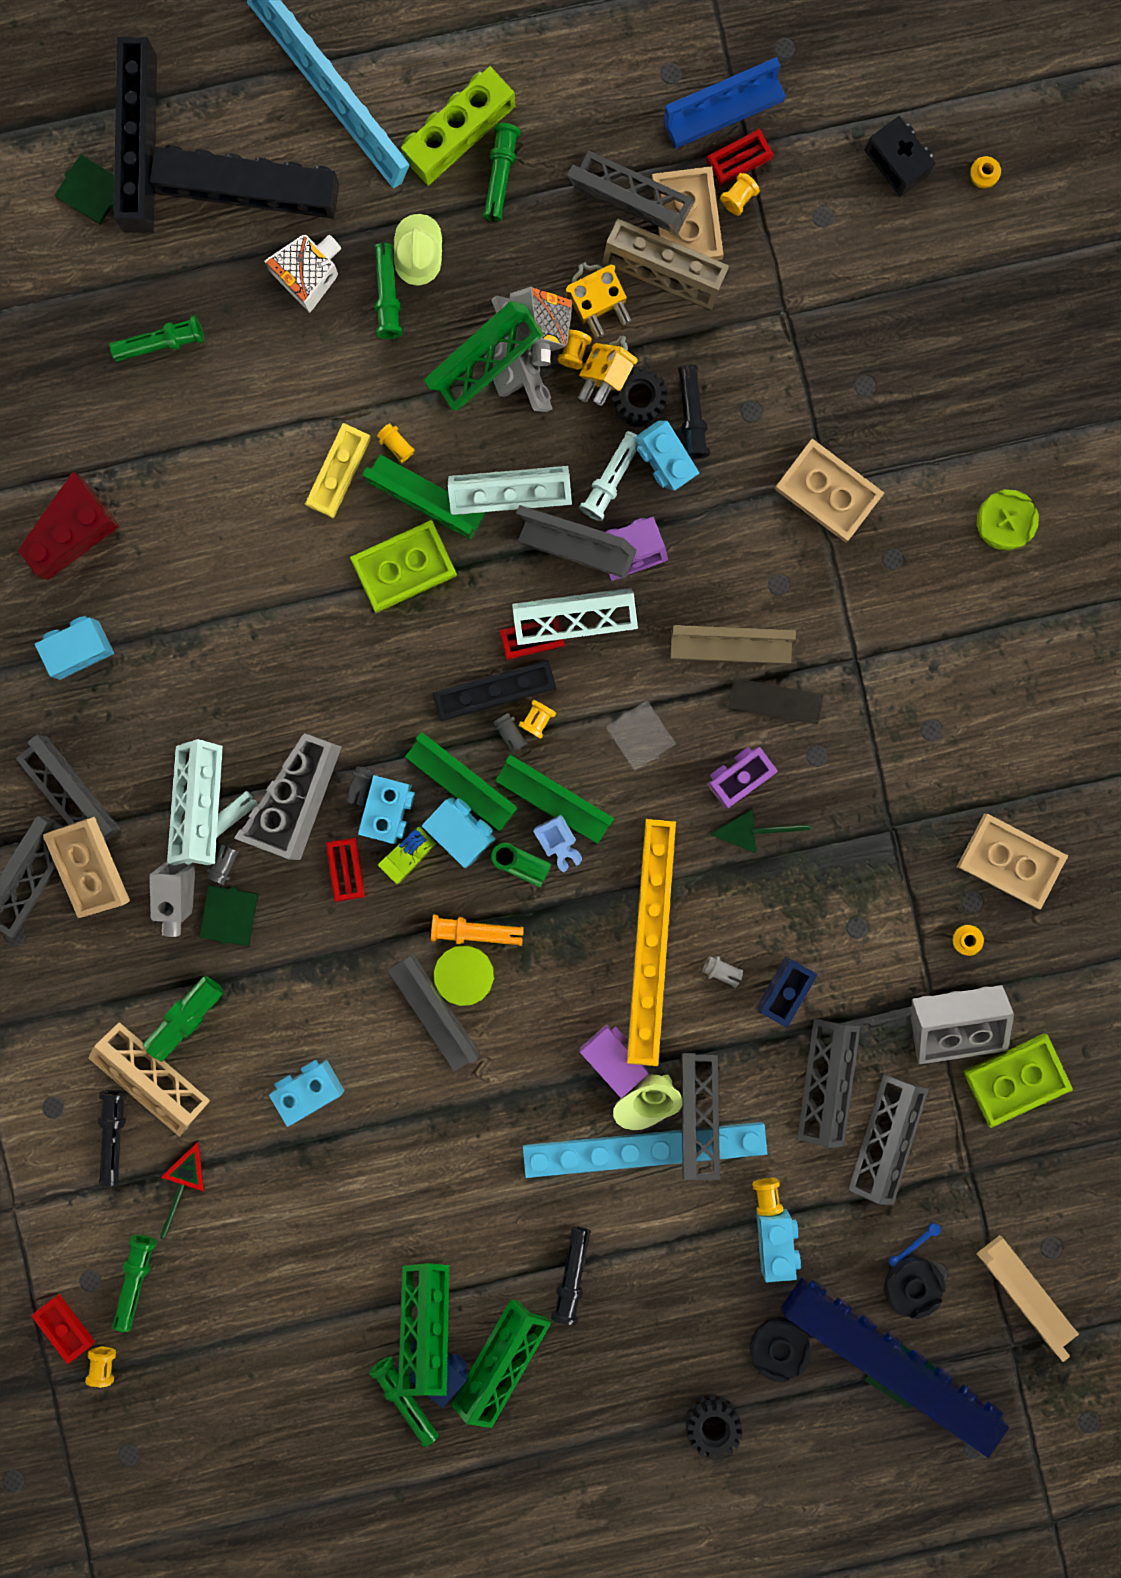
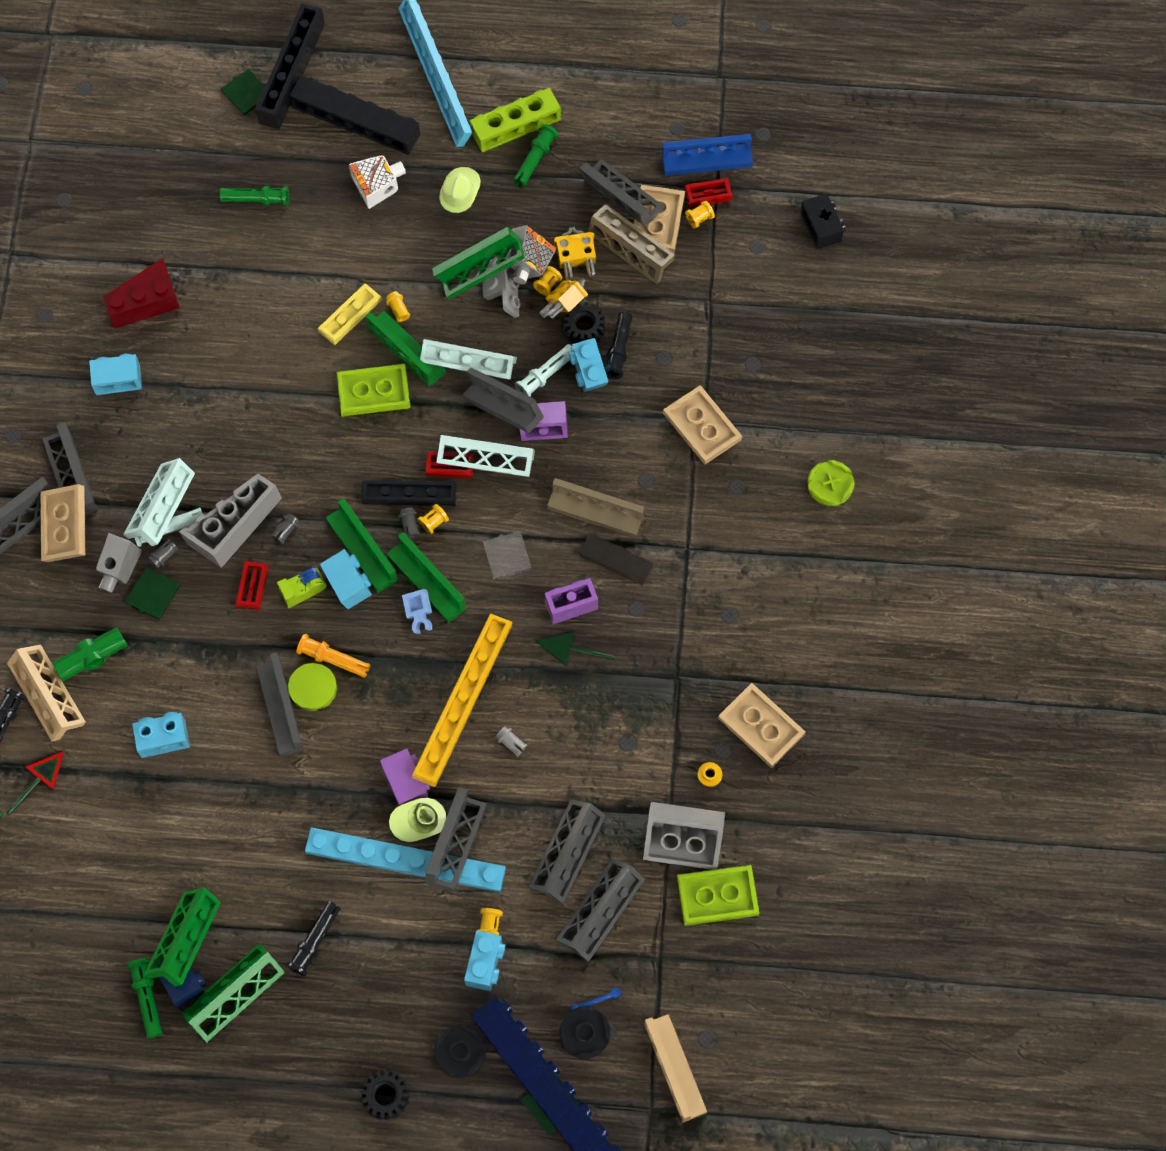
camera: 15 degrees right, 20 degrees down
medium azure brick [358,775,415,844] -> none
green pin [374,243,403,339] -> none
green piece [491,842,551,887] -> none
dark blue brick [756,956,818,1028] -> none
yellow plate [970,156,1001,188] -> none

